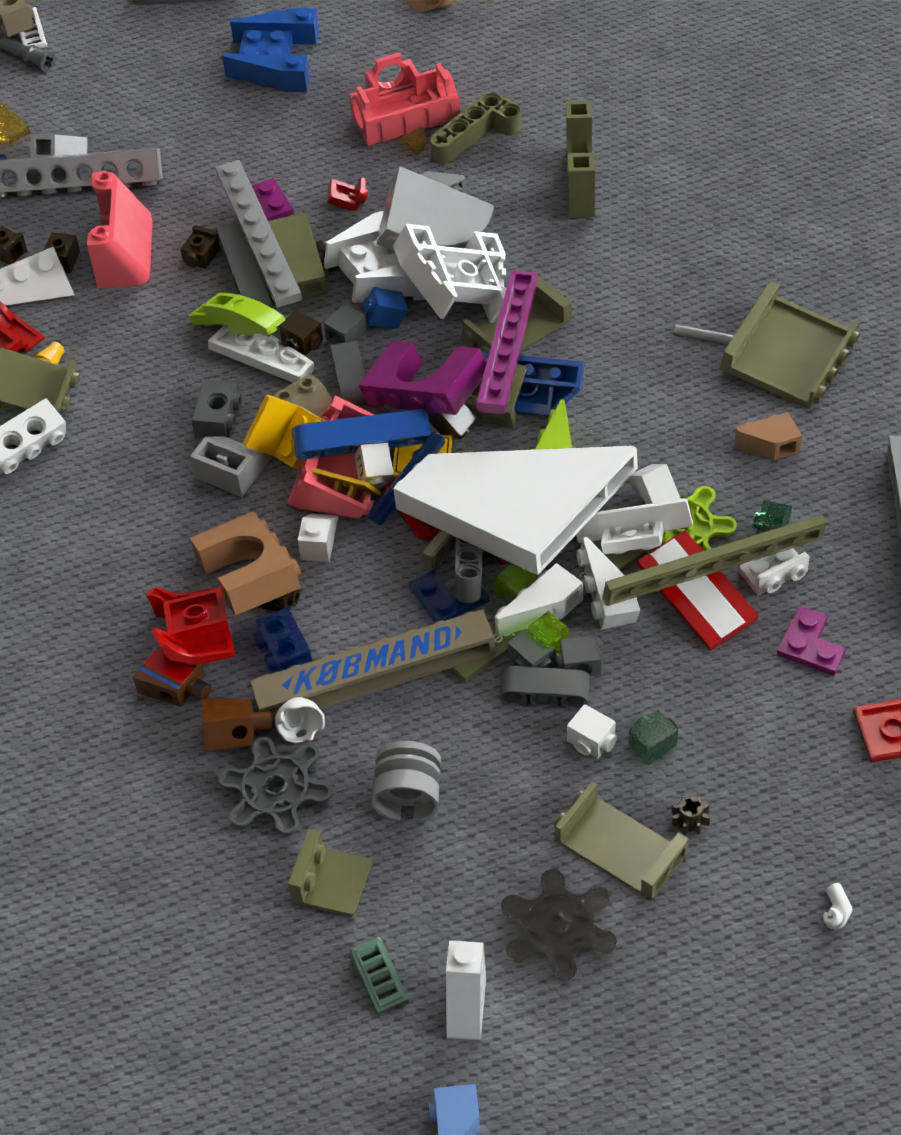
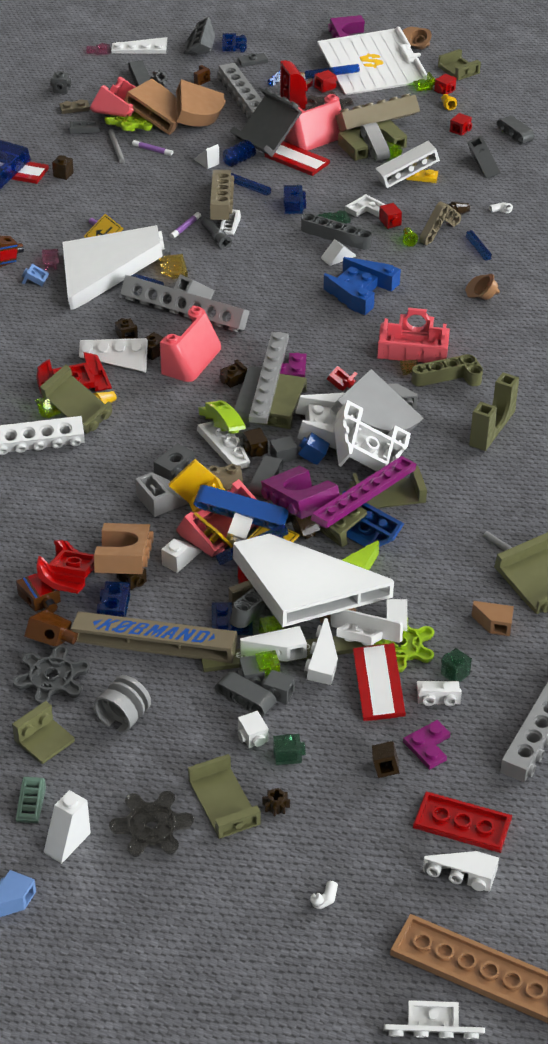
camera: 25 degrees right, 10 degrees down
white hair [275,697,325,744] -> none
olive tile [602,515,827,606] -> none
none -> white slope [321,239,356,266]
none -> dark brown brick [372,741,400,778]

